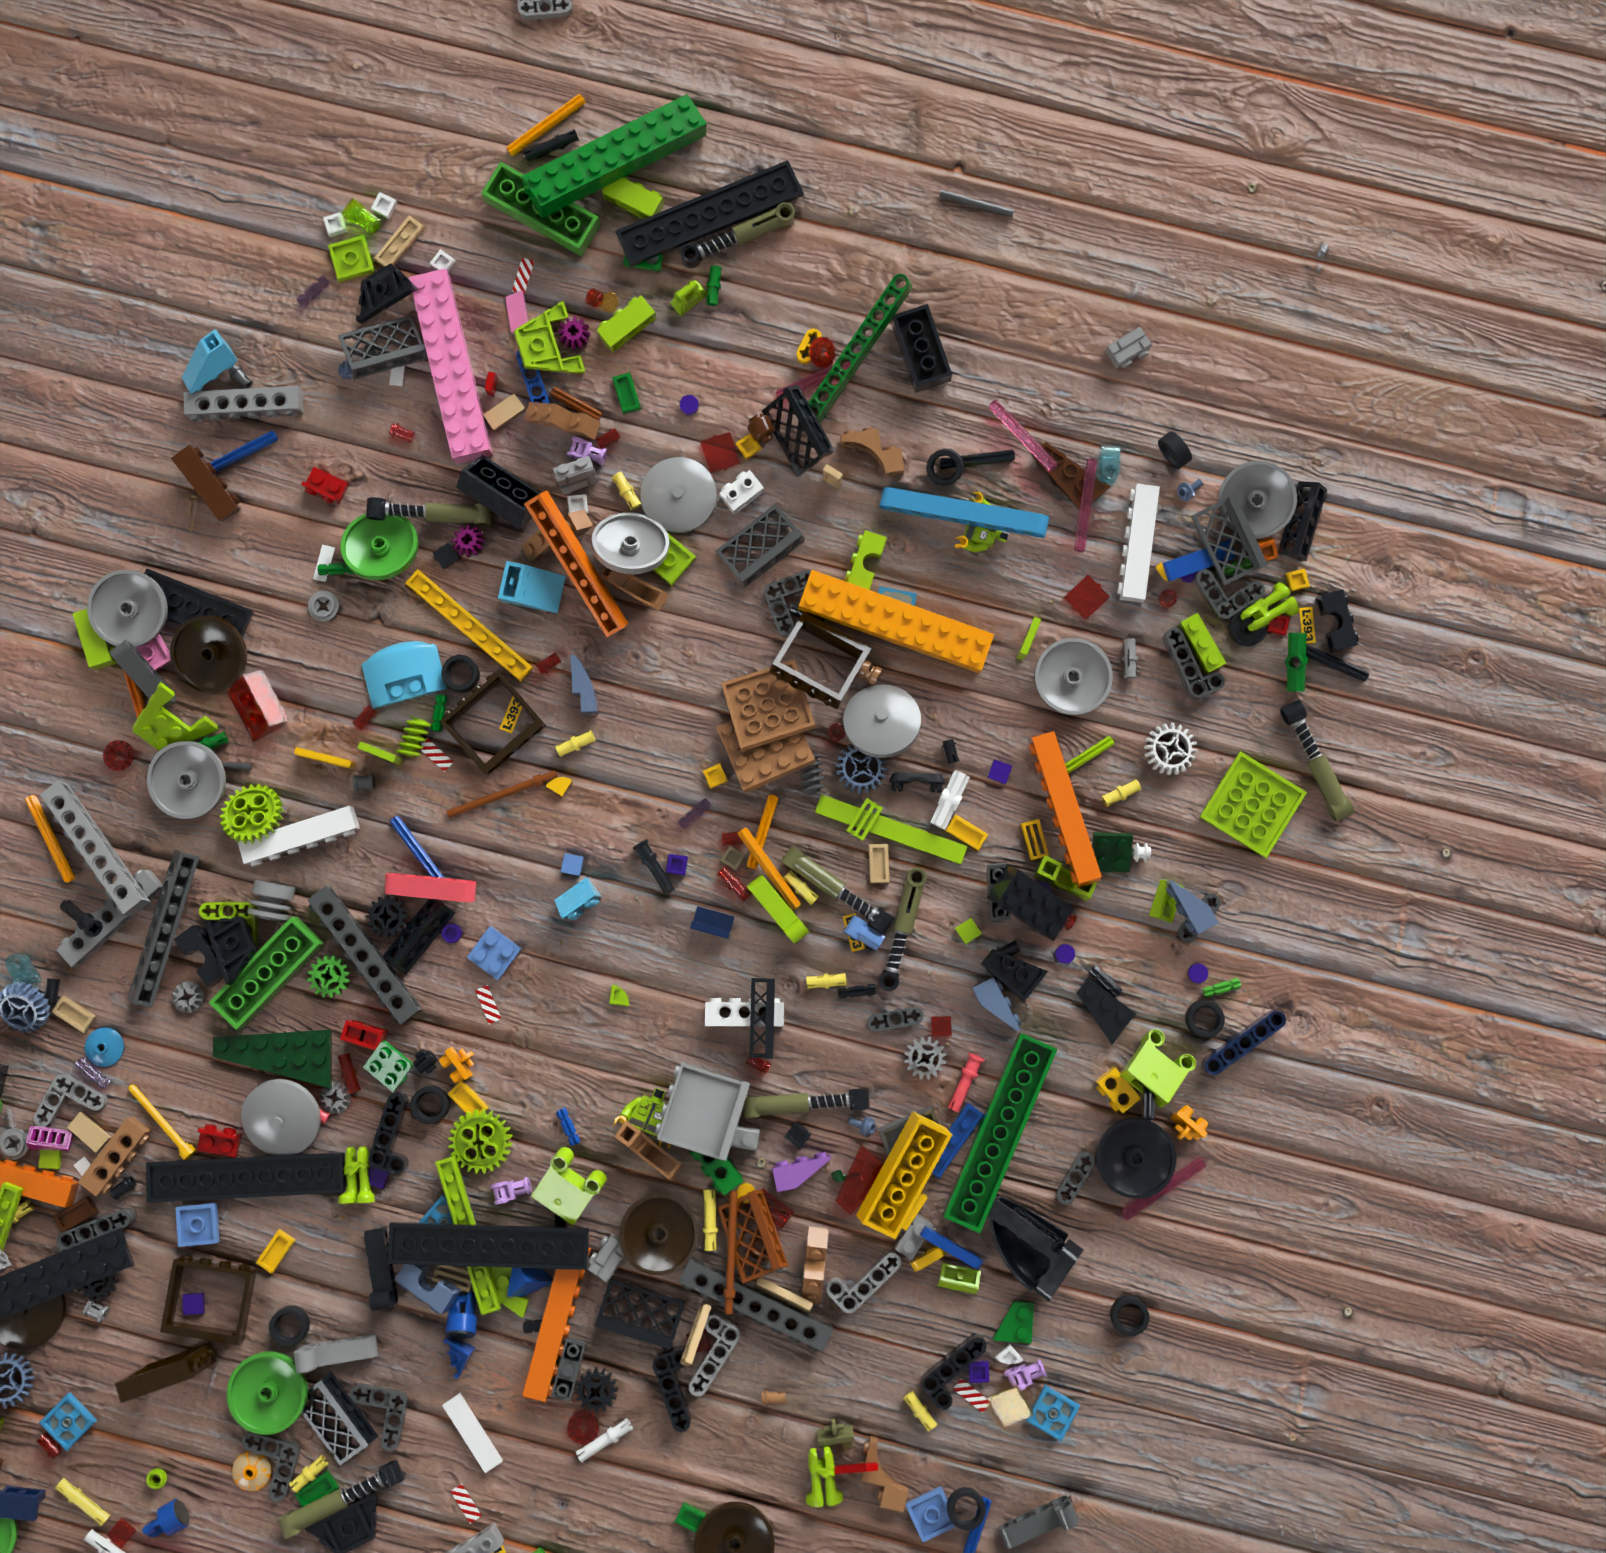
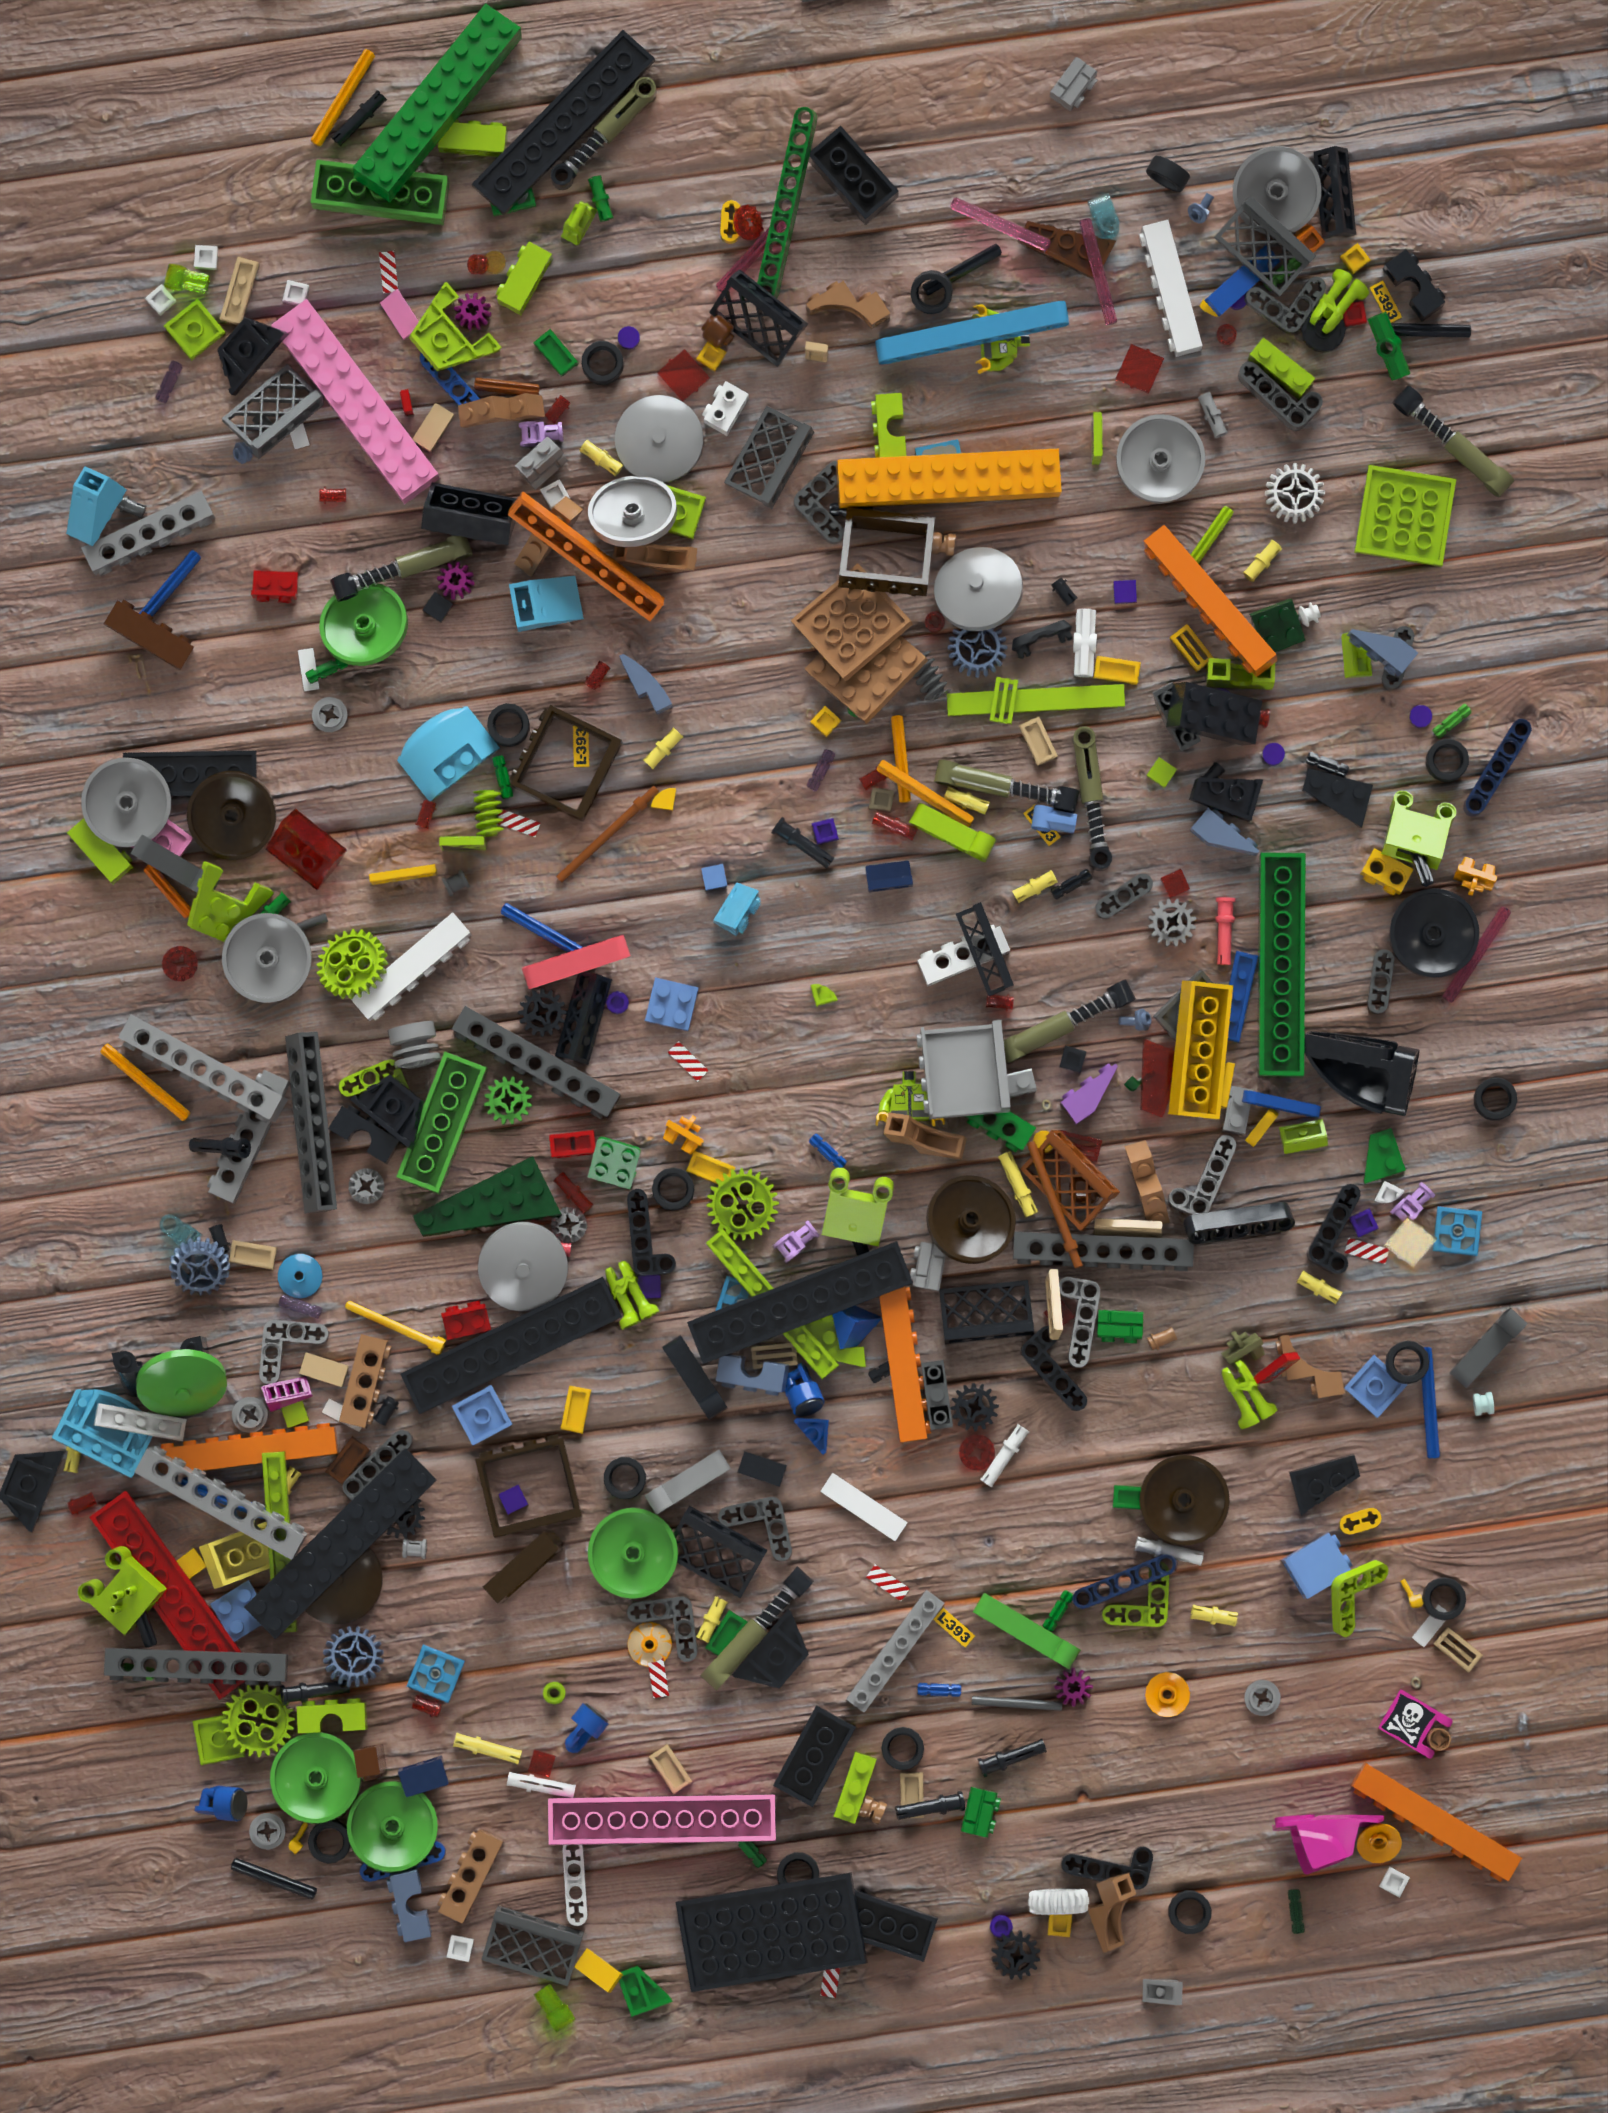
camera: 25 degrees left, 0 degrees up
yellow tile [405,569,533,682] -> none
black gear [413,1049,438,1074] -> none
none -> black tyre [581,341,624,385]
none -> sticker [648,1658,669,1698]
none -> black tile [737,1451,787,1487]
none -> green brick [1096,1310,1143,1344]
none -> black beam [1183,1202,1295,1244]

